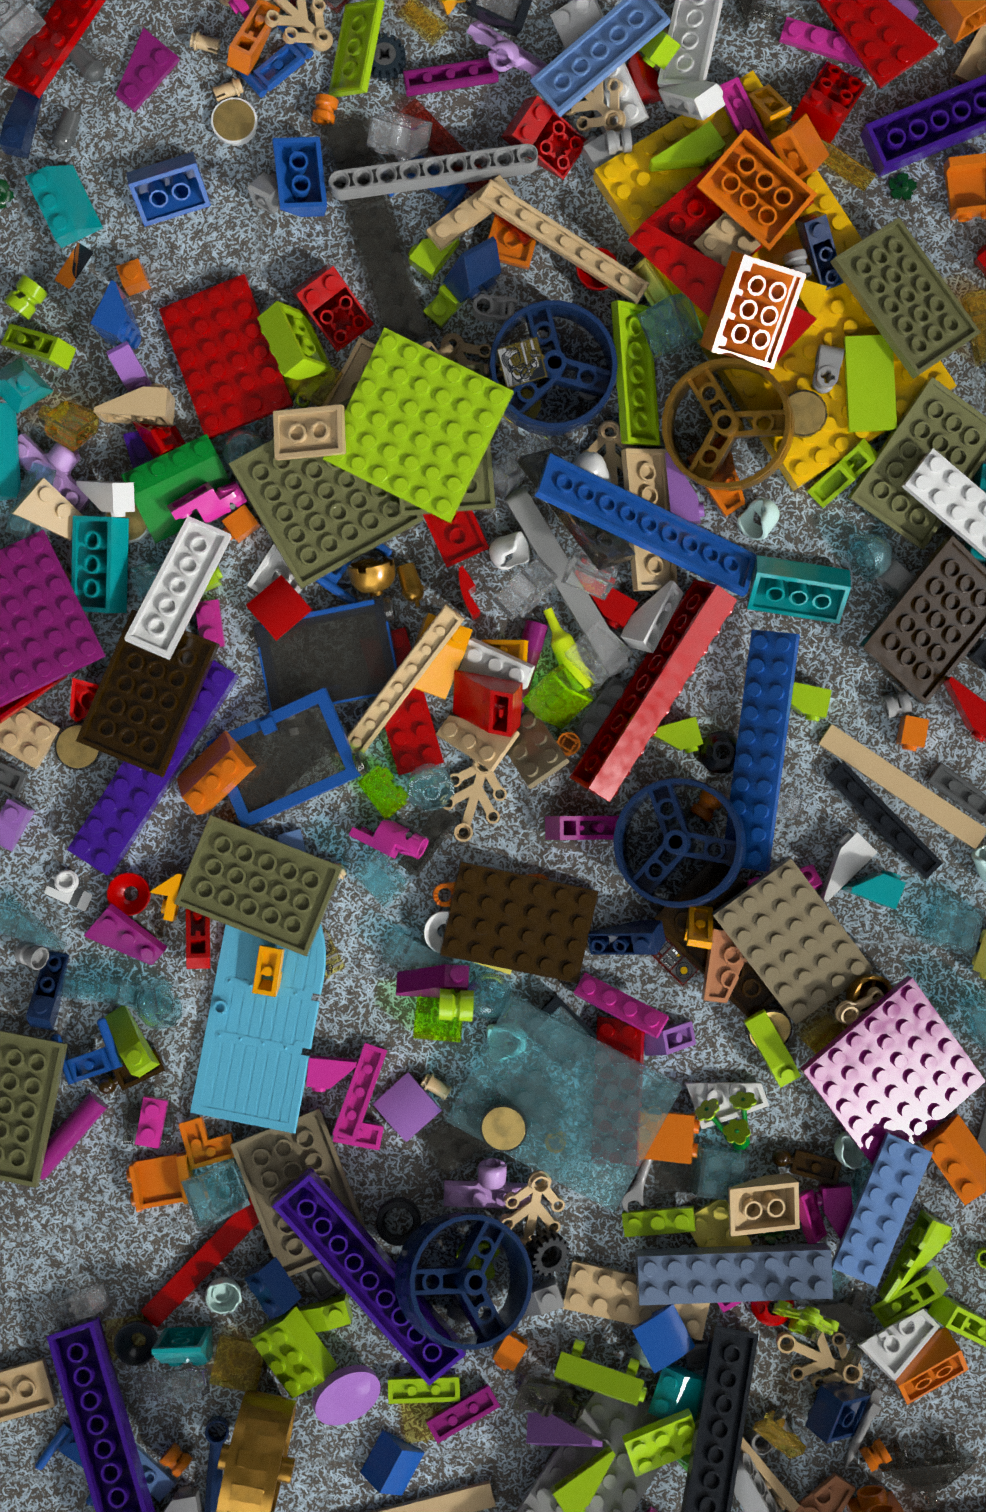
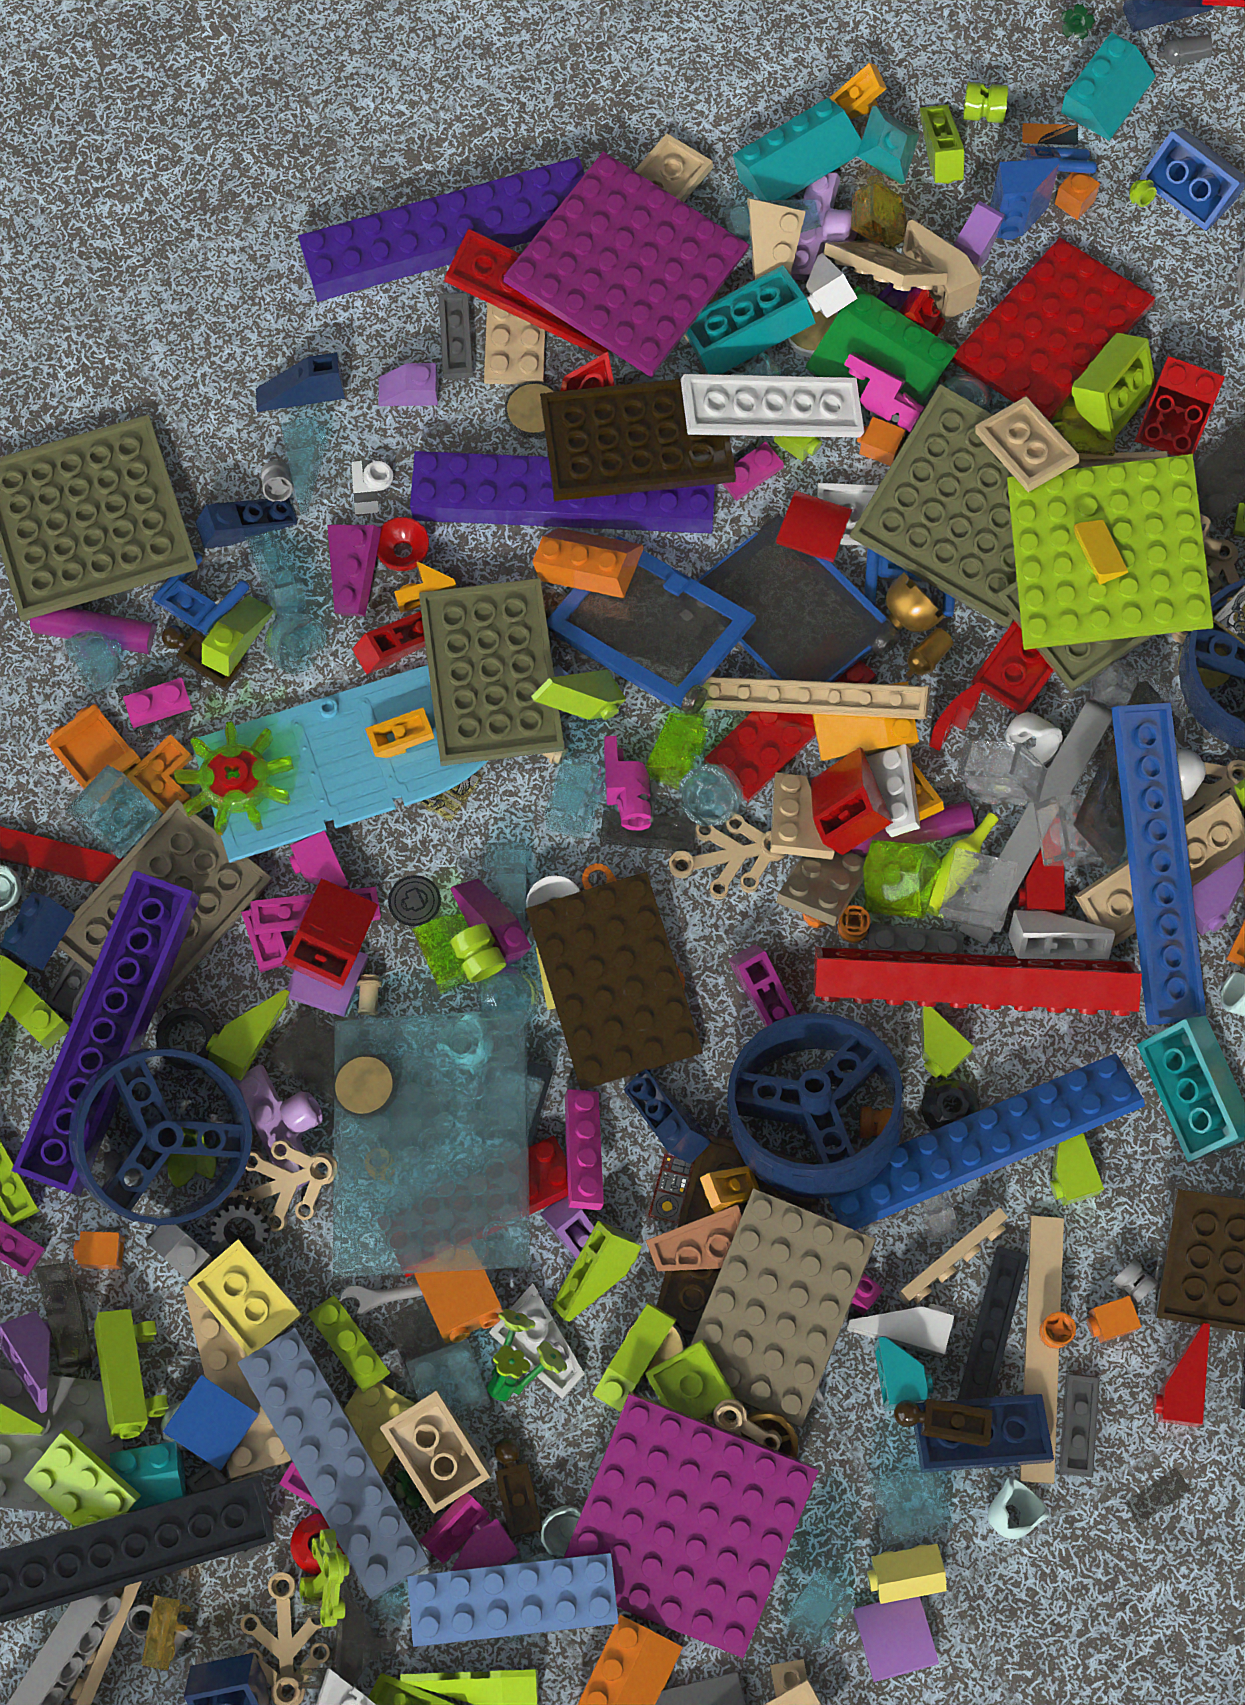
camera: 70 degrees right, 15 degrees down
none -> clear light blue cylinder [65,630,123,693]
none -> clear neon green gear [174,721,294,836]
none -> light yellow plate [188,1239,303,1356]
none -> lime slope [206,989,290,1081]
none -> red slope [281,878,379,990]
none -> sticker [388,875,441,926]
none -> lime slope [531,669,626,720]
none -> lime slope [551,1221,642,1322]
none -> lime plate [645,1340,736,1420]
none -> tan plate [824,241,948,291]
none -> dark brown plate [894,1399,993,1447]
none -> tan plate [899,1207,1008,1305]
none -> dark blue plate [914,1394,1054,1473]
none -> blue plate [1026,145,1097,173]
none -> orange wheel [1039,1312,1076,1349]
none -> yellow slope [1074,520,1128,585]
none -> lime plate [1129,179,1157,207]

